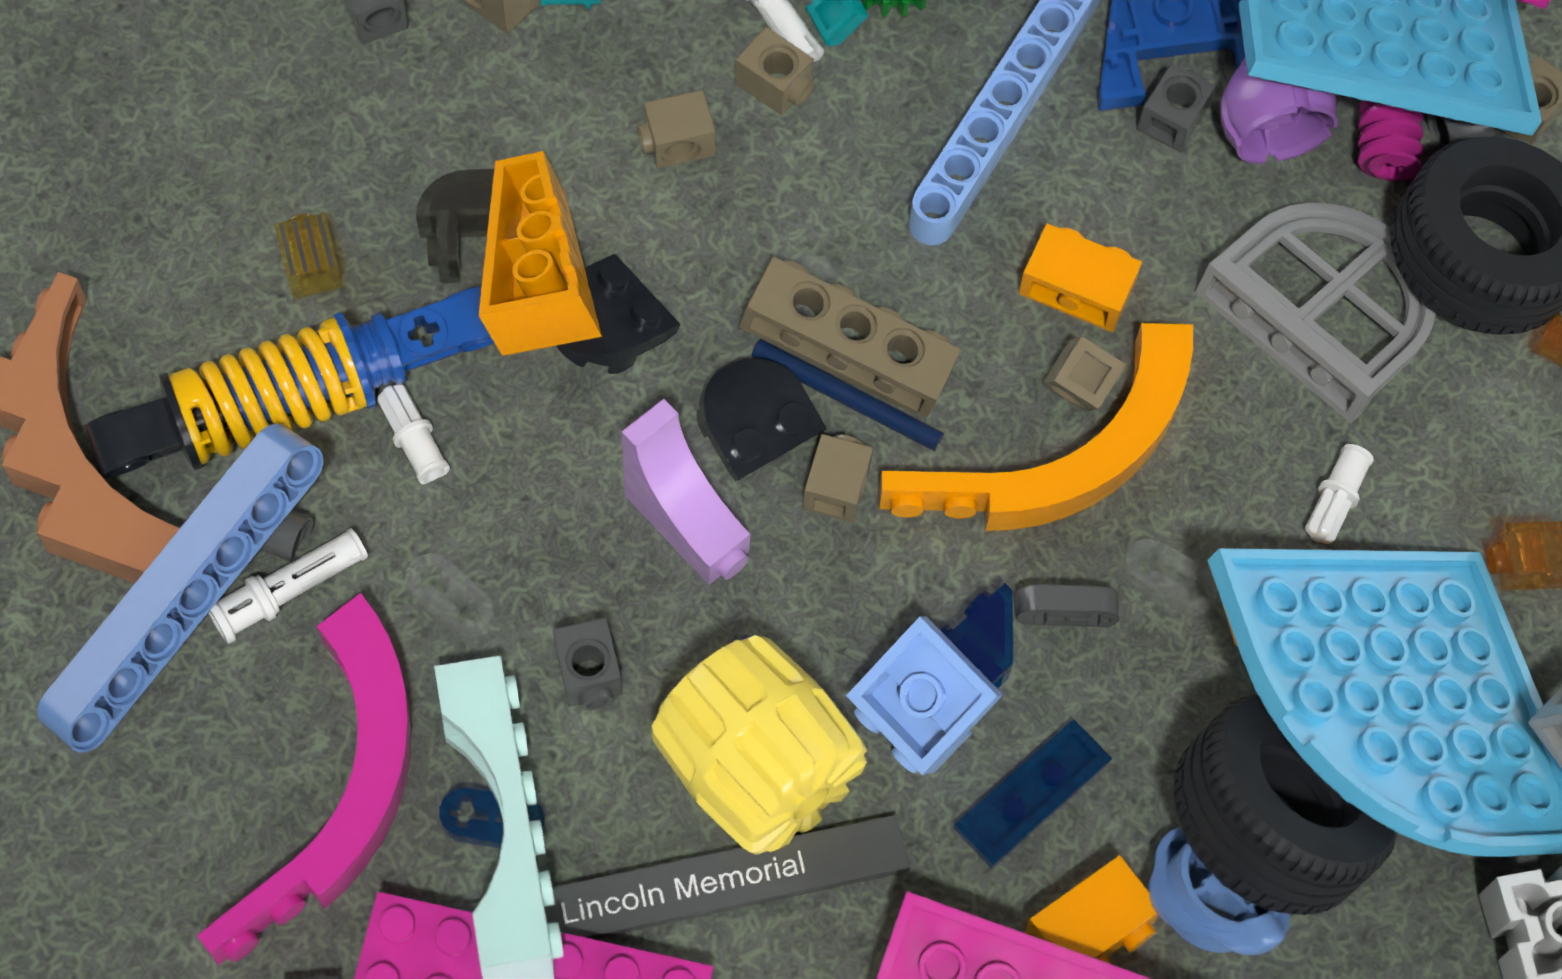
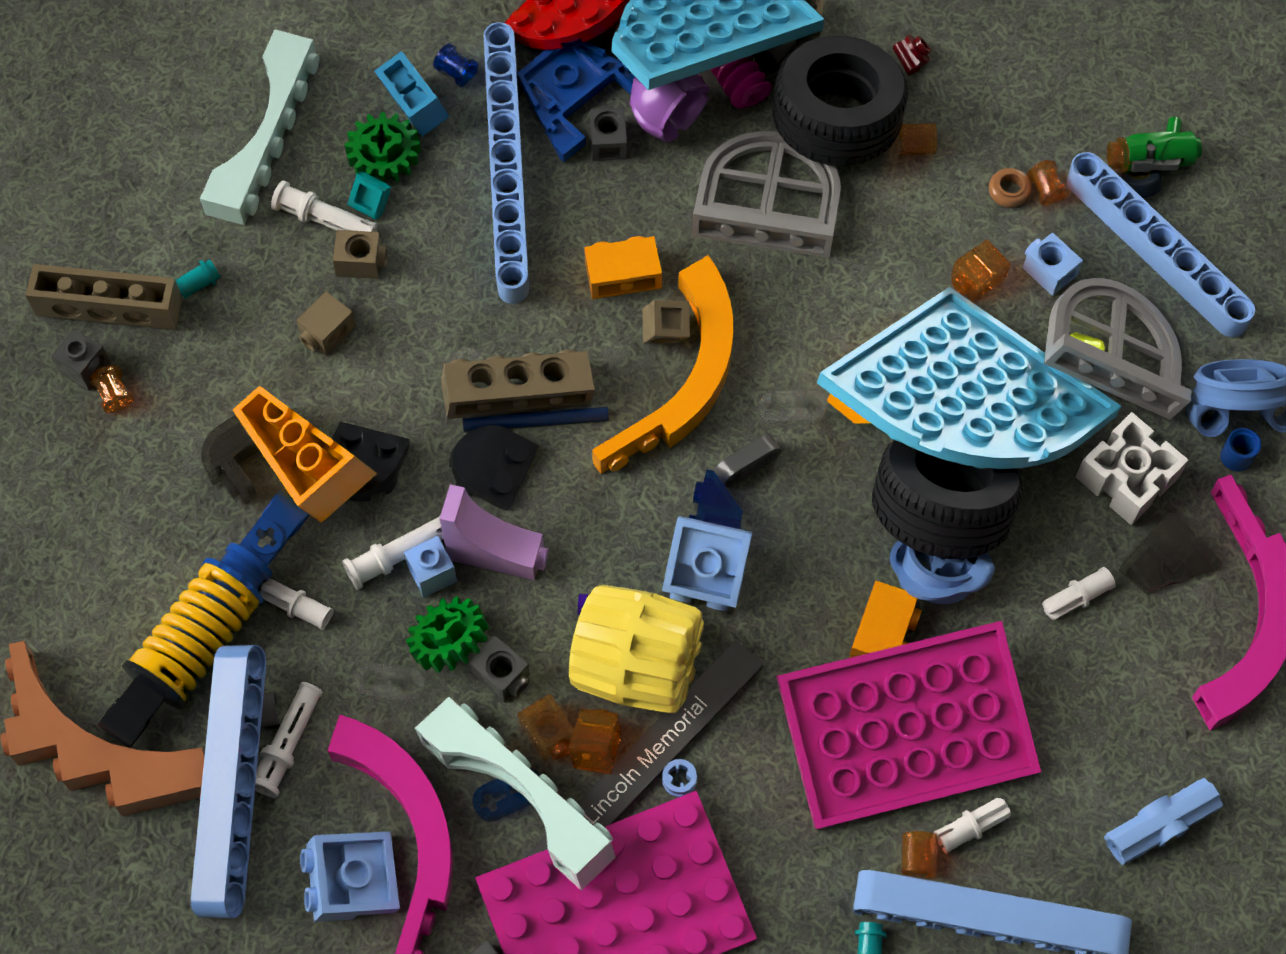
camera: 30 degrees left, 0 degrees up
clear yellow brick [274,213,344,299] -> none
dark tan brick [803,434,873,523] -> none
clear blue tile [953,719,1112,869] -> none
white axle [1305,444,1374,545] -> none
none -> clear orange bush [90,365,134,413]
none -> light blue plate [300,831,400,922]
none -> white pin [342,516,444,590]
none -> light blue brick [404,536,457,598]
none -> green gear [406,596,489,673]
none -> clear orange brick [517,694,576,761]
none -> clear orange brick [569,708,622,774]
none -> light blue bush [662,759,697,797]

